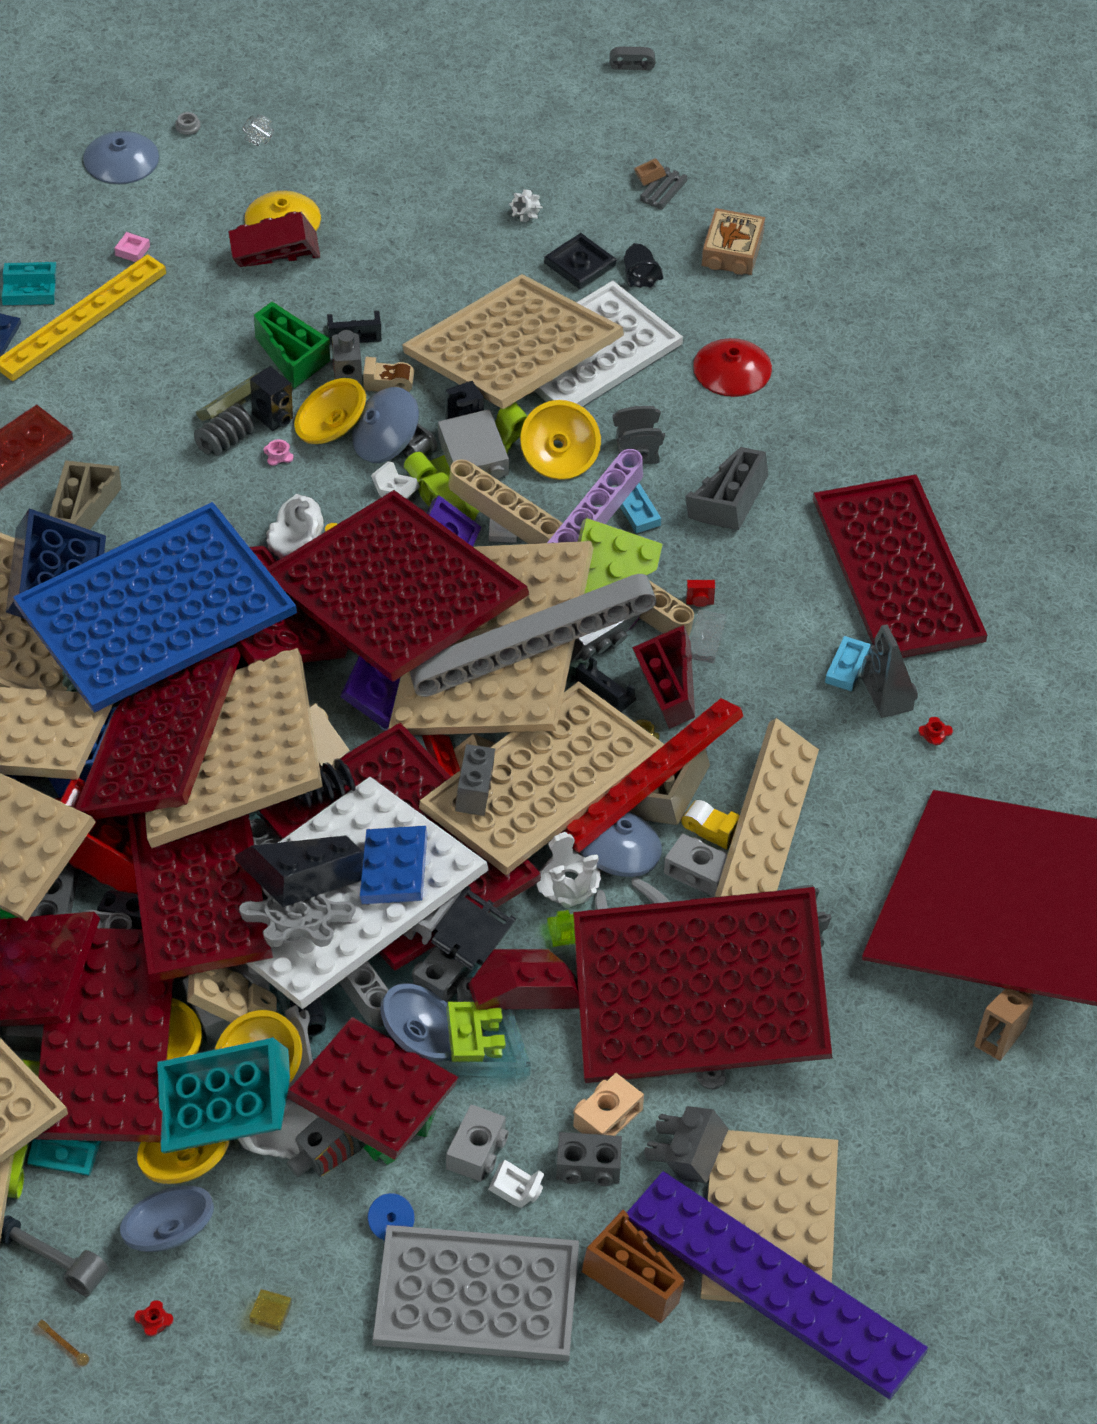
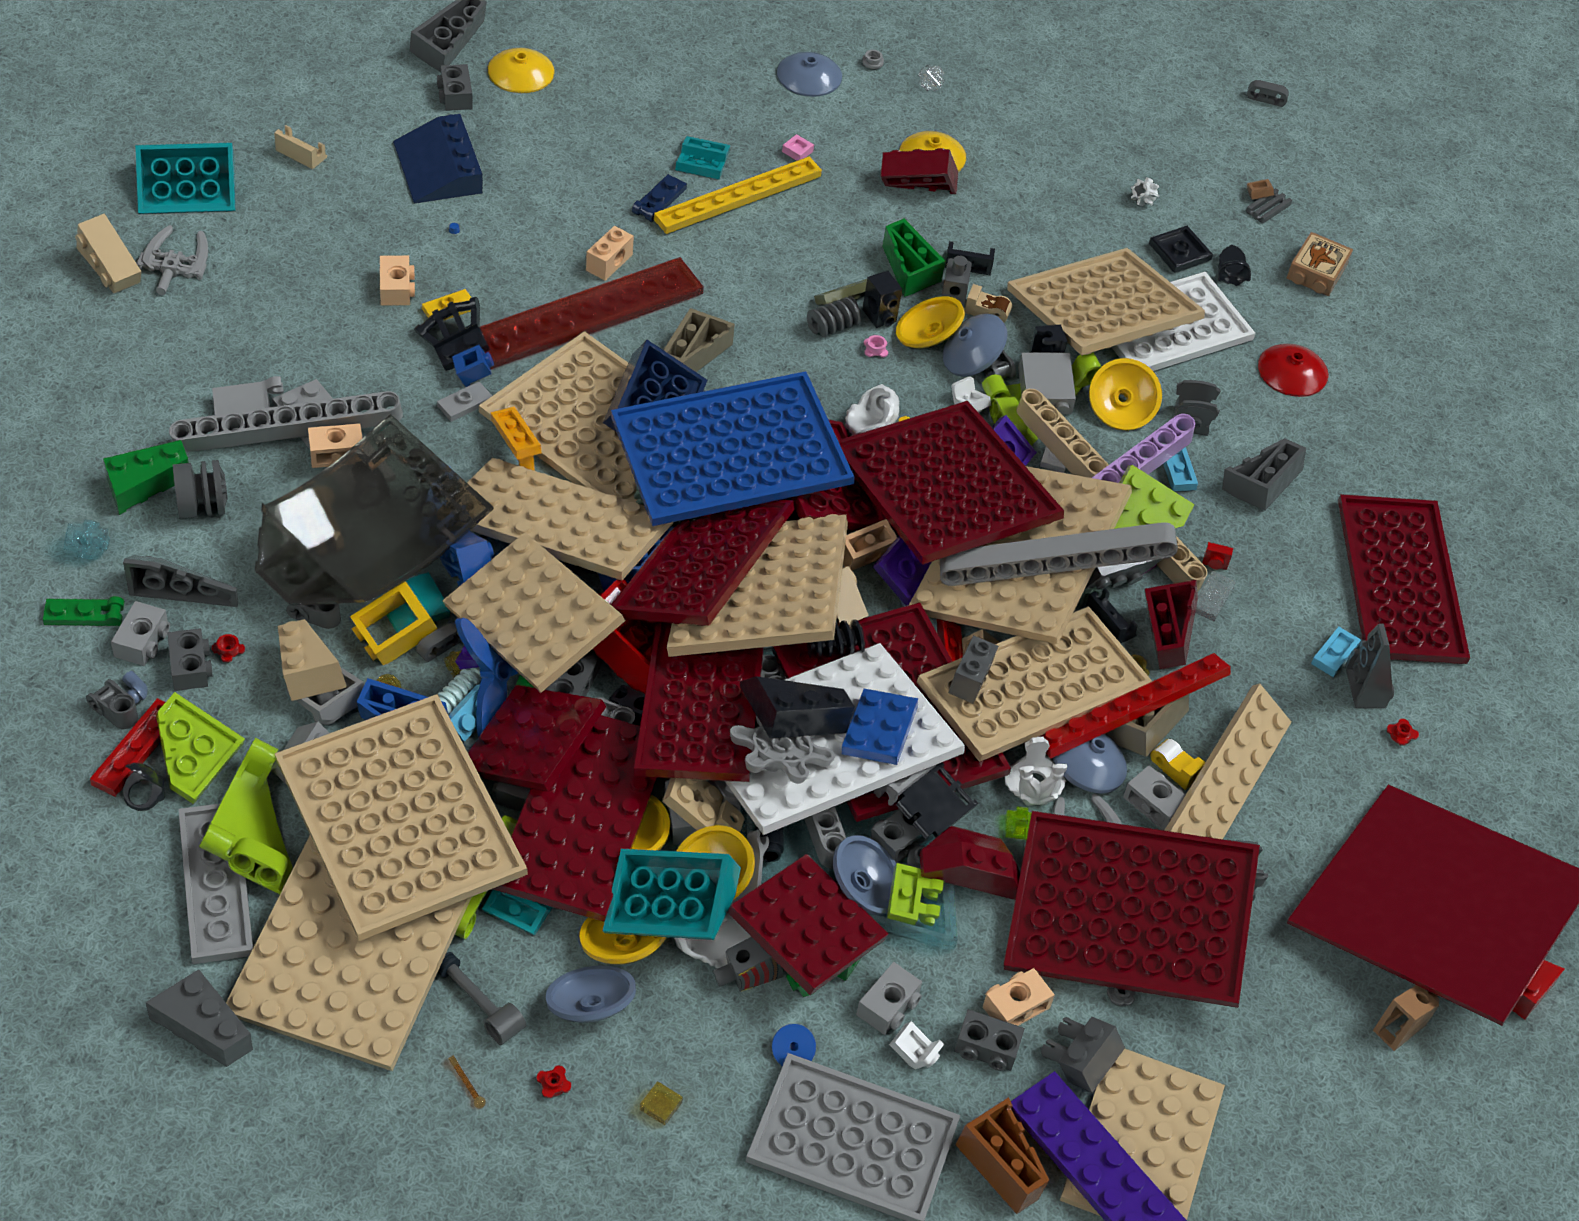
camera: 10 degrees right, 0 degrees up
none -> light nougat brick [843,519,897,571]

